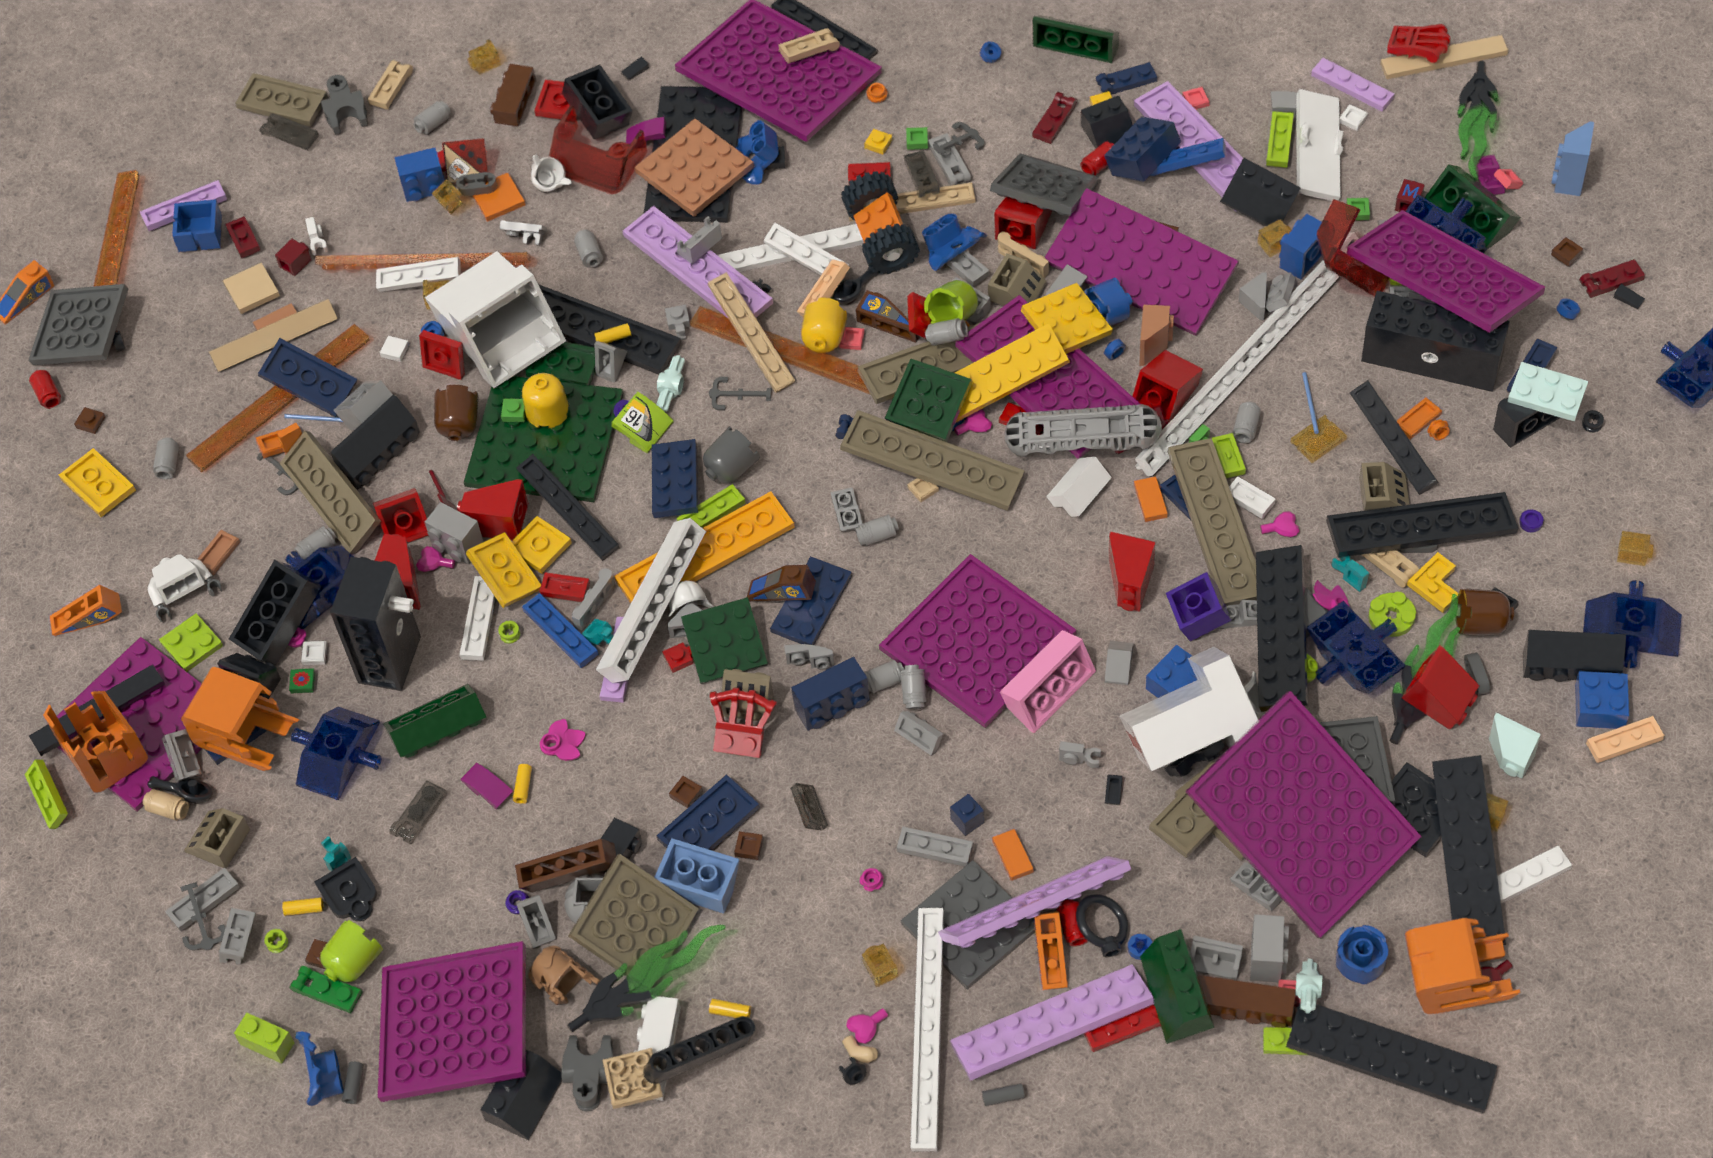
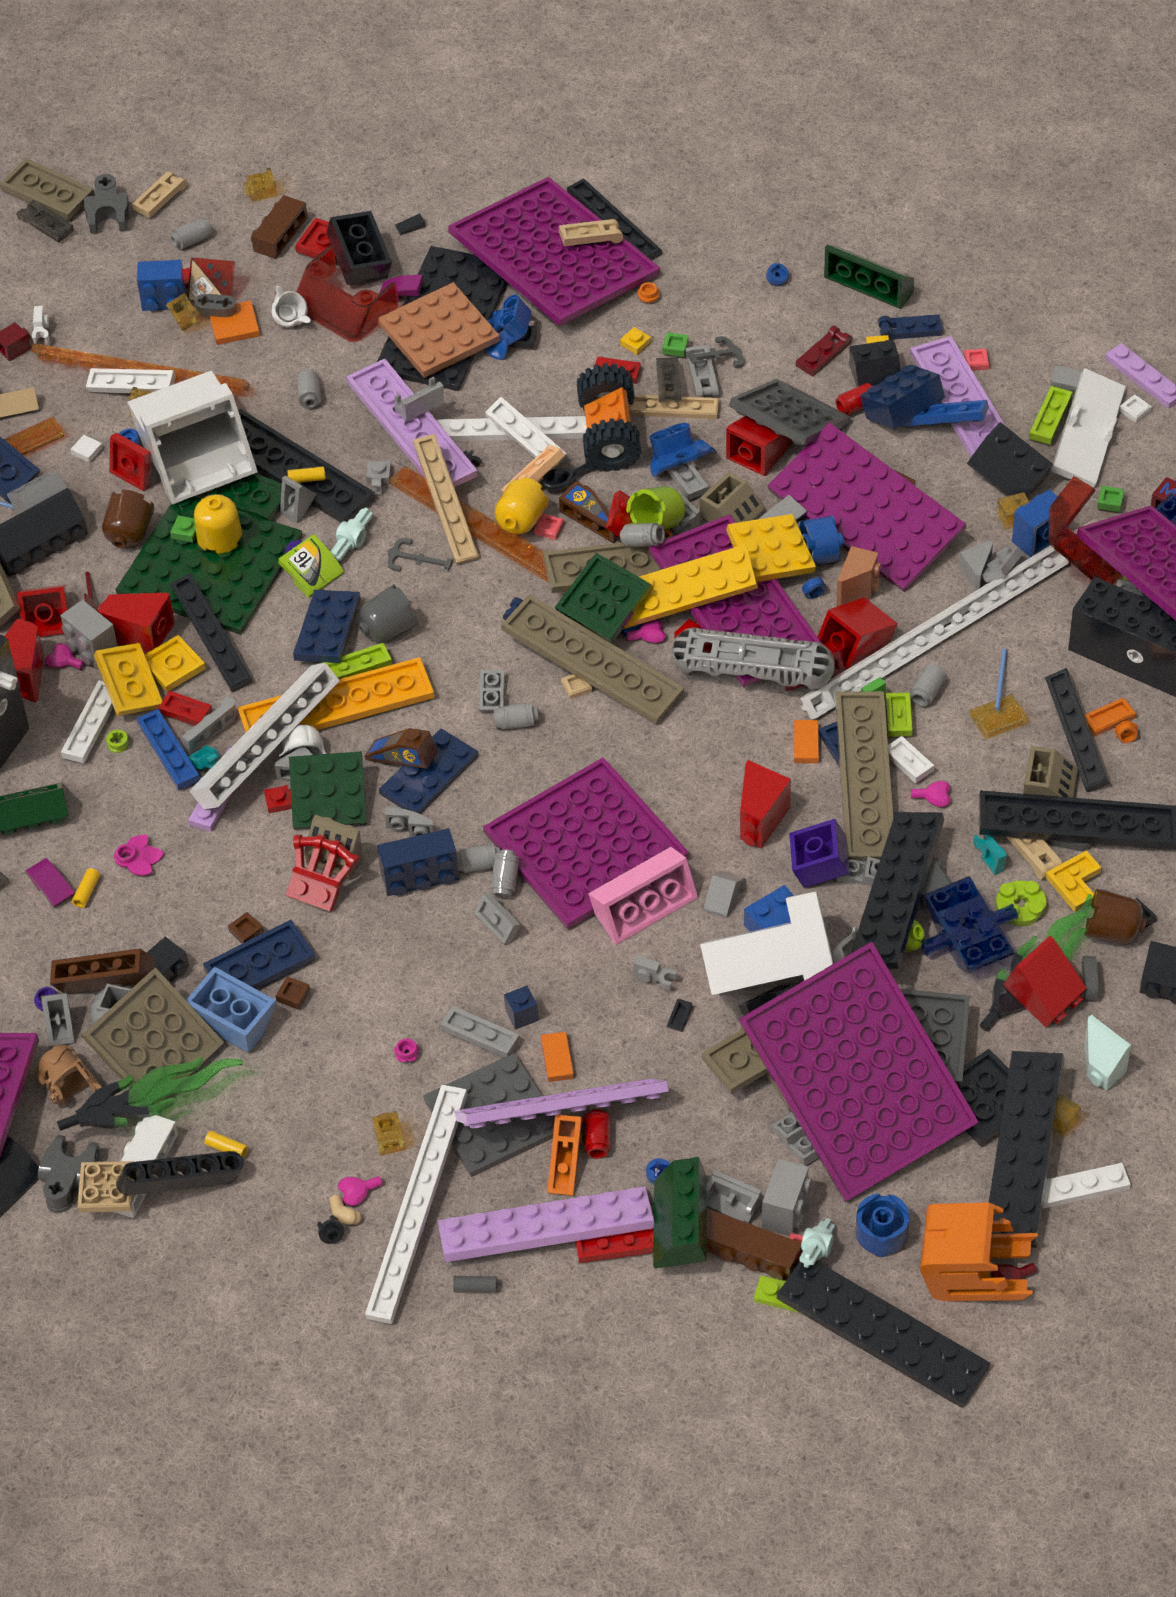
camera: 10 degrees right, 5 degrees down
plate [500,221,547,245] -> none
clear smoke plate [790,783,828,831] -> none
tan plate [998,232,1049,278] -> none
white piece [1046,457,1112,517] -> none
black piece [1076,894,1129,957] -> none
dark pink plate [1313,580,1350,618] -> none

